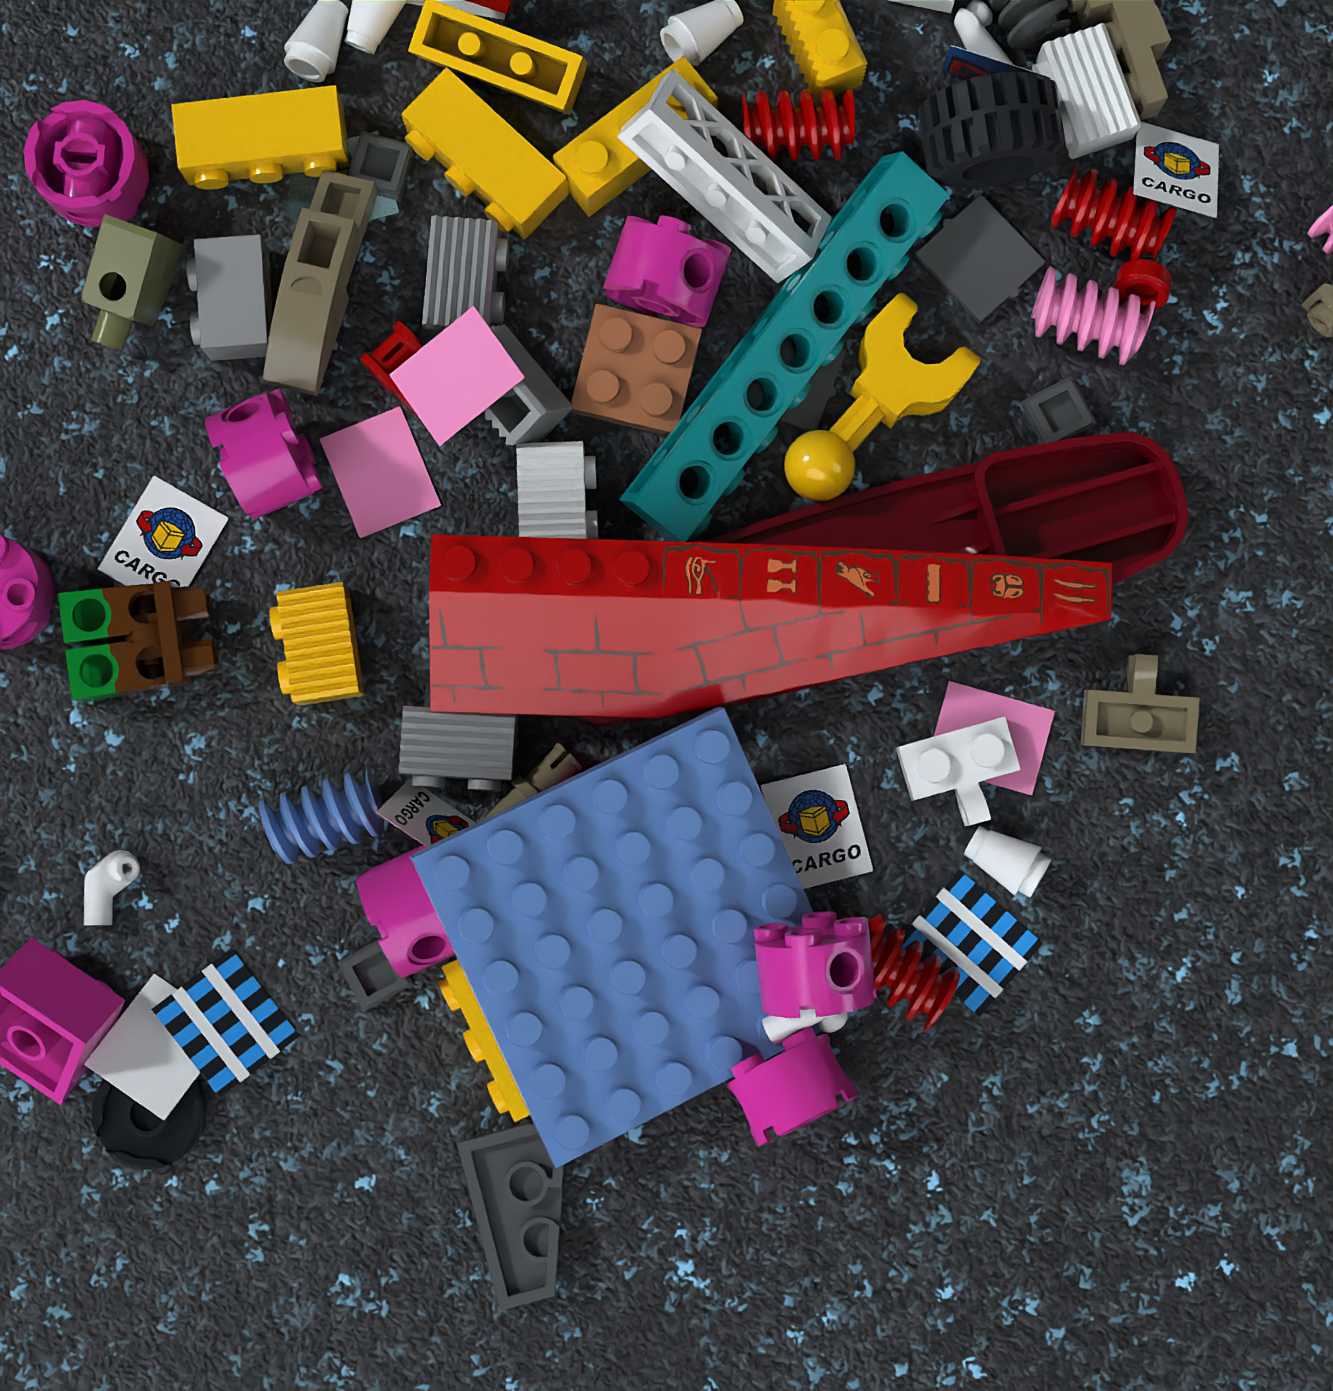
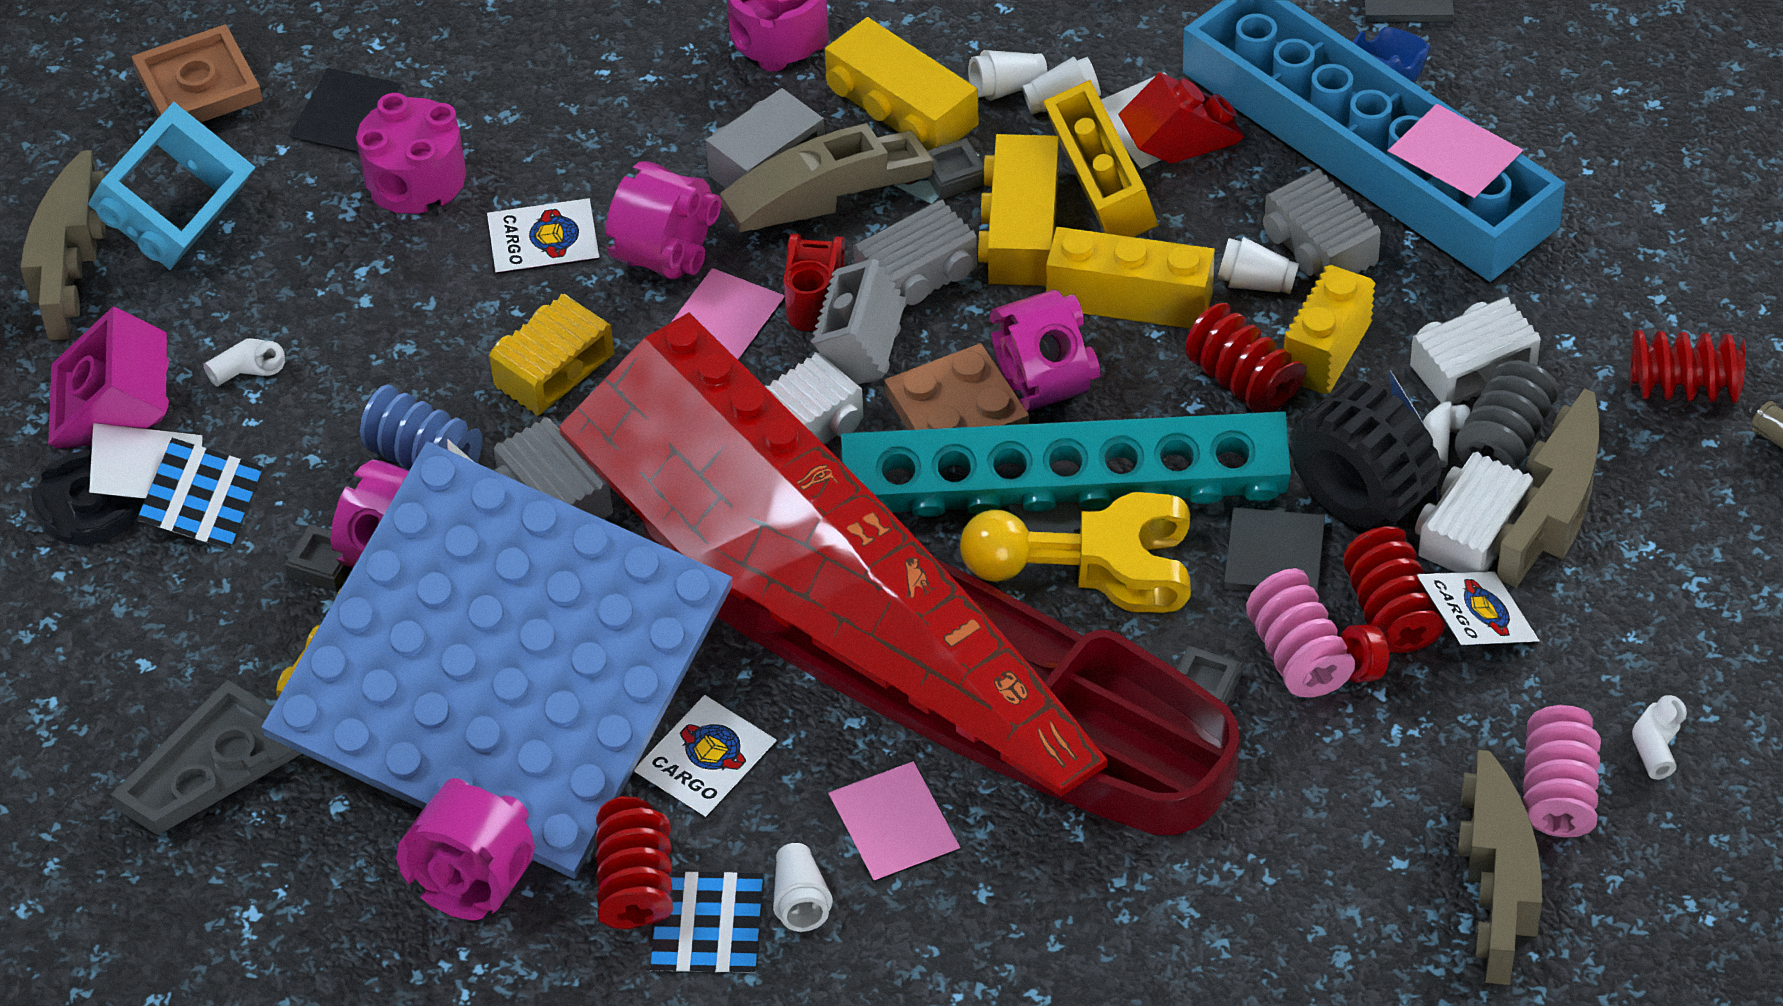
camera: 55 degrees right, 35 degrees down
reddish brown hips [58,581,220,703] -> none
olive torso [81,214,186,351] -> none
bright pink sticker [389,306,525,446] -> none
white fence [617,69,832,283] -> none
dark pink brick [754,911,877,1018] -> none
white arm [762,1009,848,1045] -> none
white plate [896,717,1021,826] -> none
dark tan plate [1080,654,1200,753] -> none

